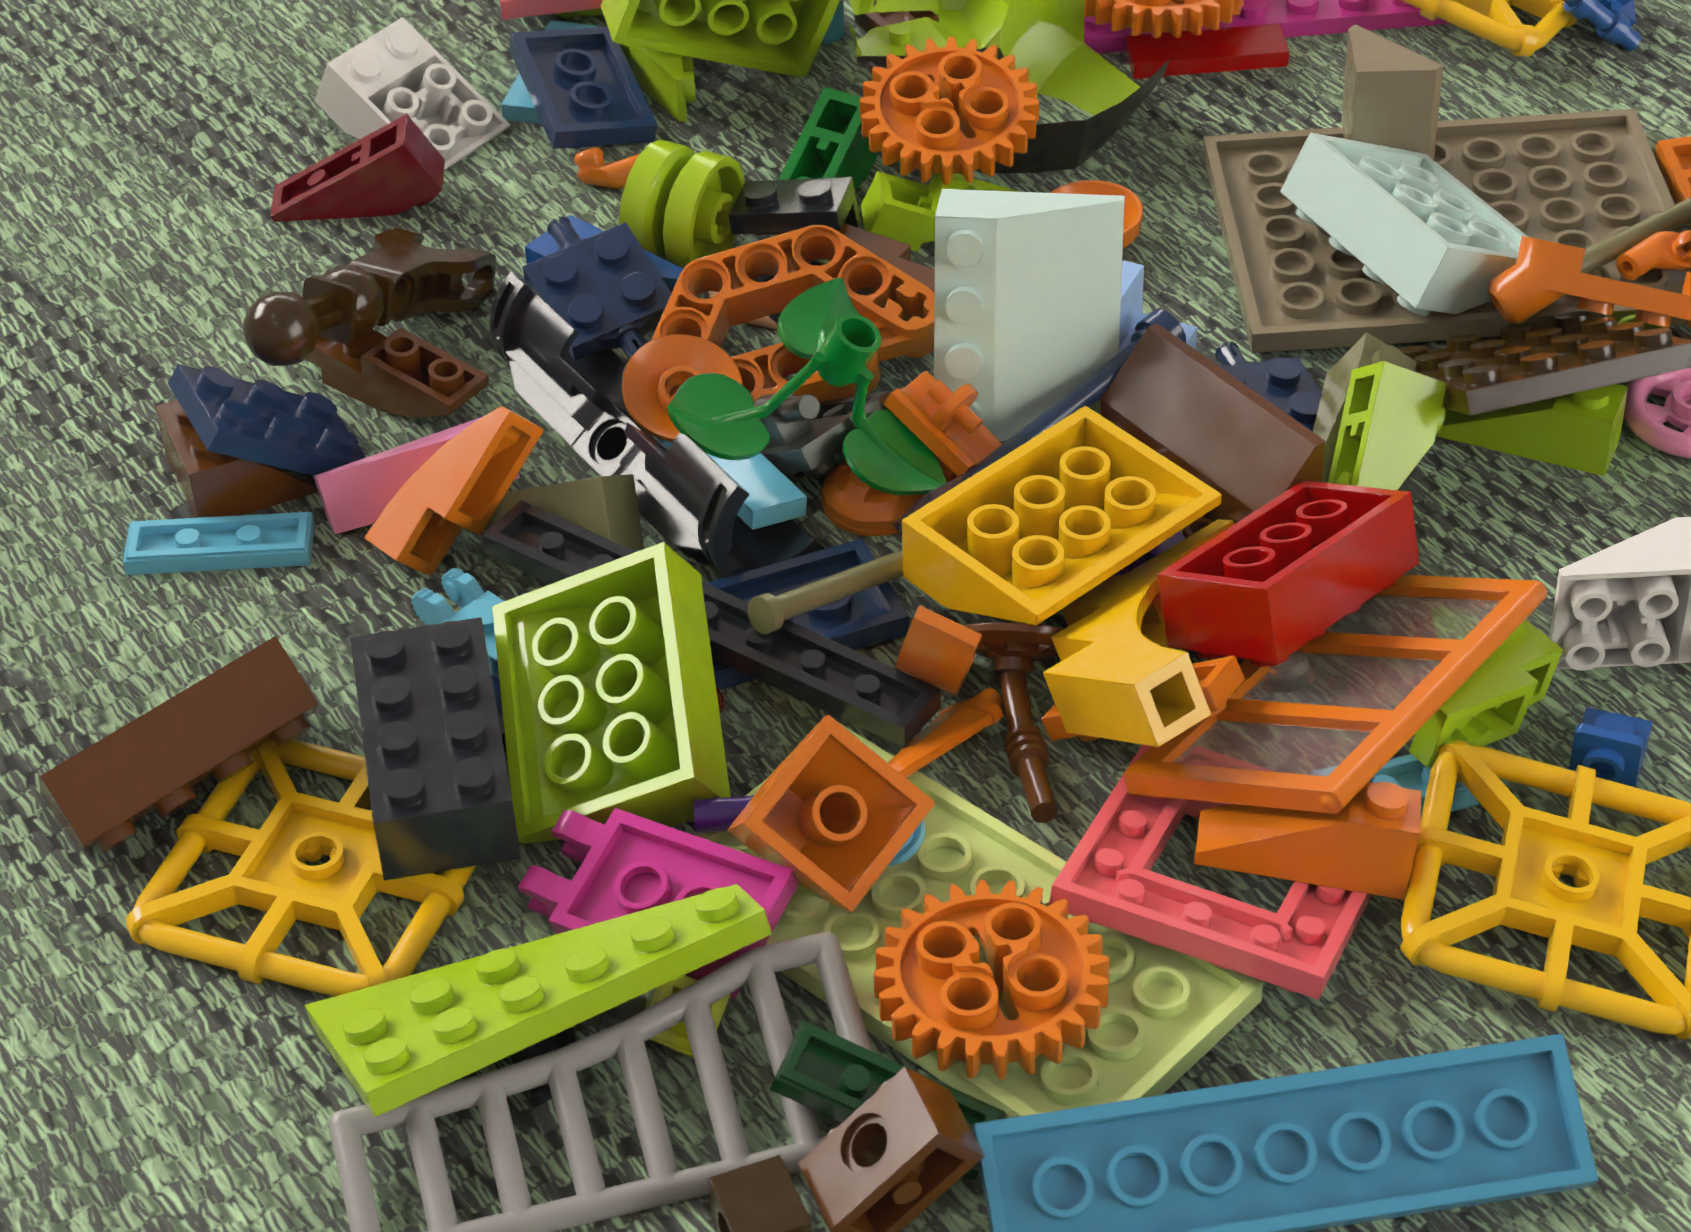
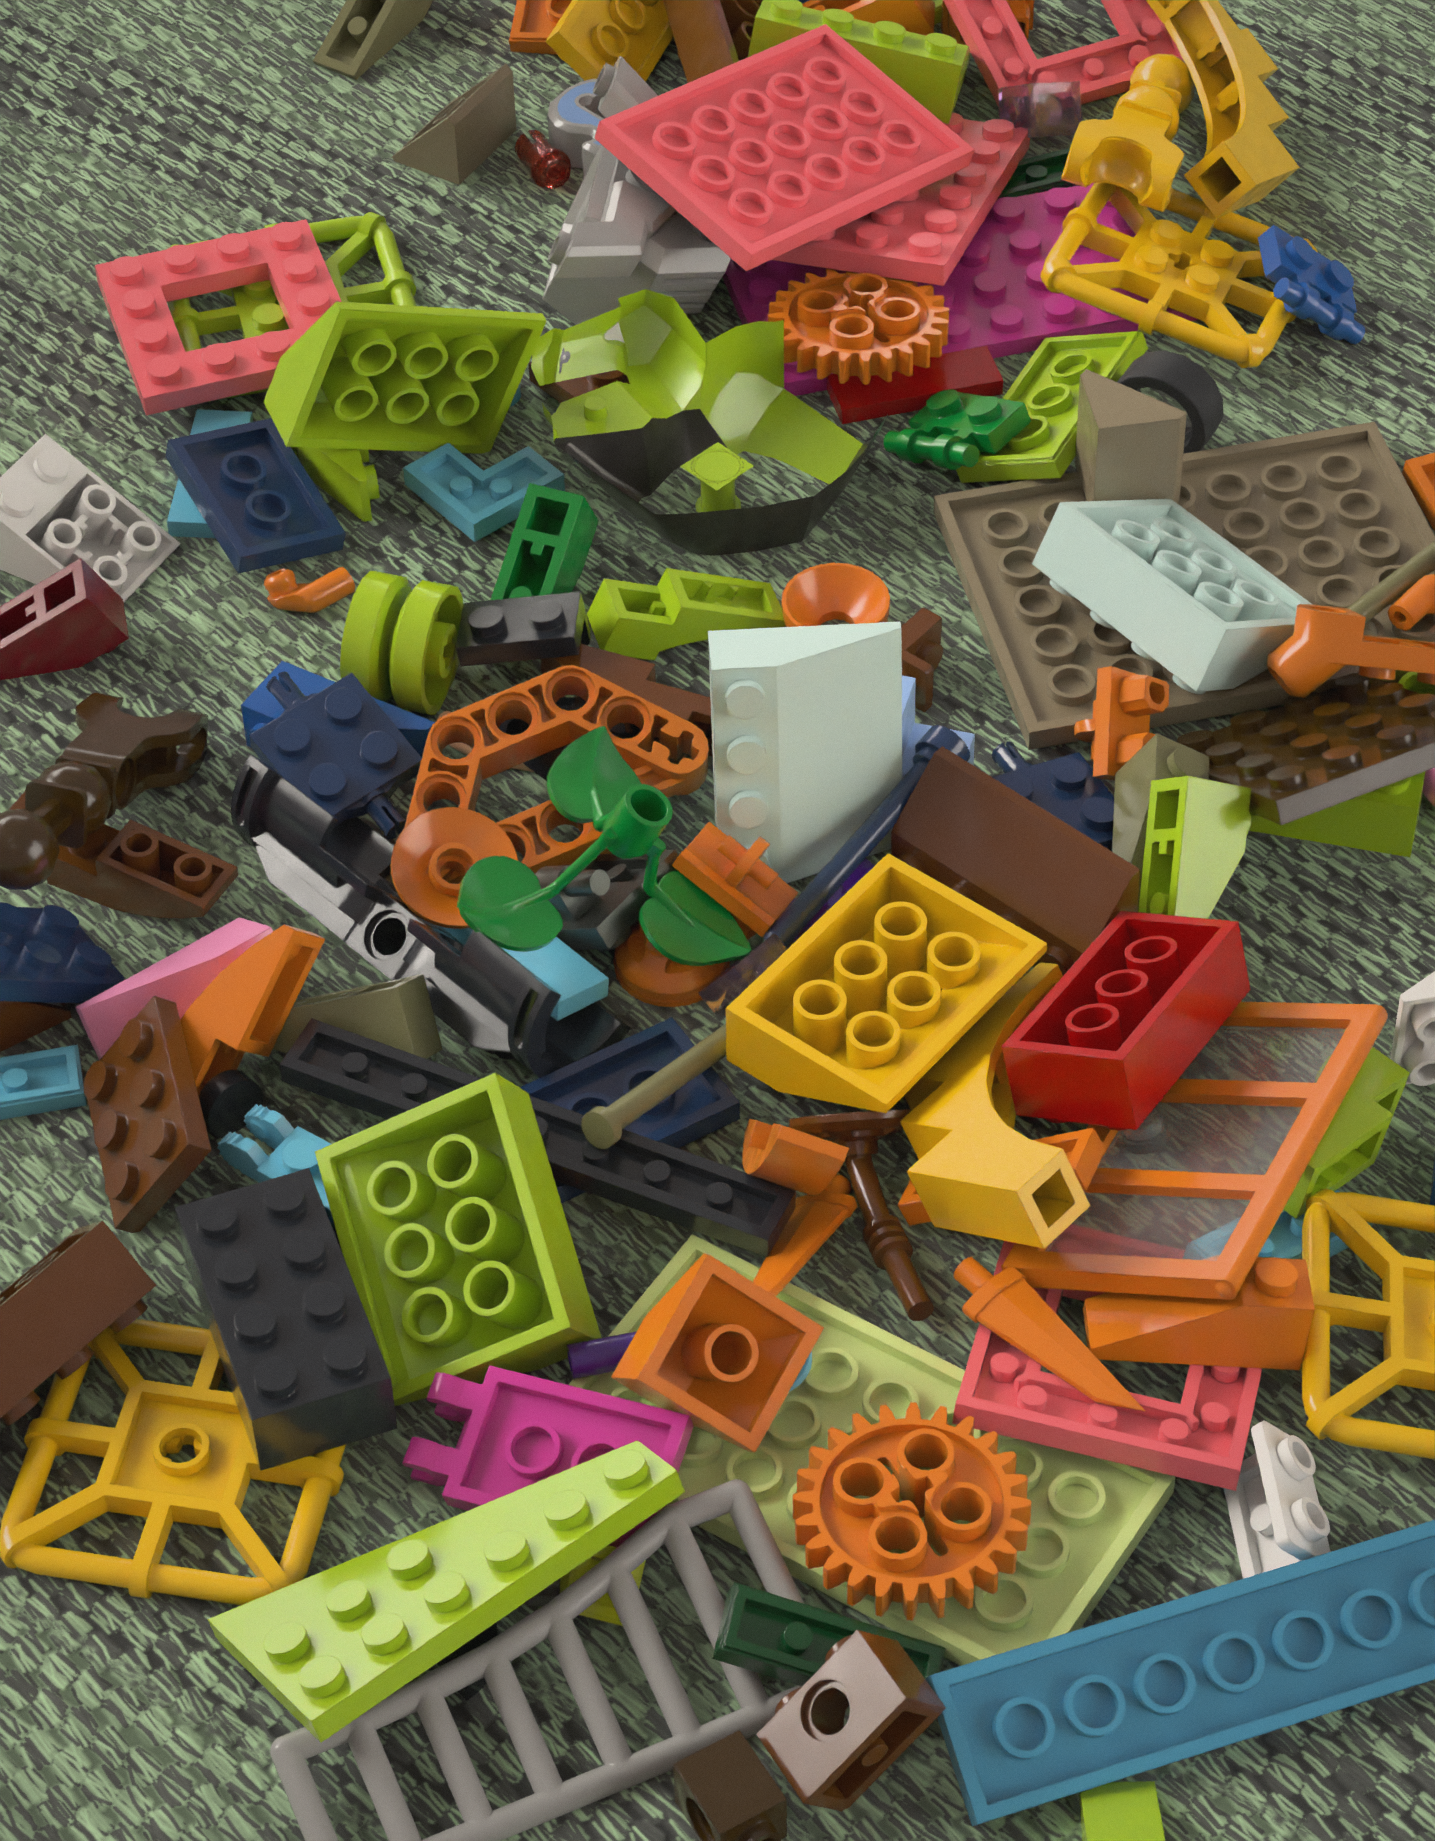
camera: 10 degrees left, 5 degrees up
orange gear [859,37,1039,185] -> none
none -> reddish brown plate [83,996,211,1233]
none -> black tile [198,1070,263,1138]
none -> medium azure plate [403,443,565,542]
none -> green plate [883,389,1031,470]
none -> reddish brown bracket [901,607,943,713]
none -> orange bar [953,1257,1146,1412]
none -> lime tile [956,331,1148,483]
none -> orange hips [1074,666,1169,781]
none -> black tyre [1117,350,1224,454]
none -> white bracket [1224,1420,1330,1579]

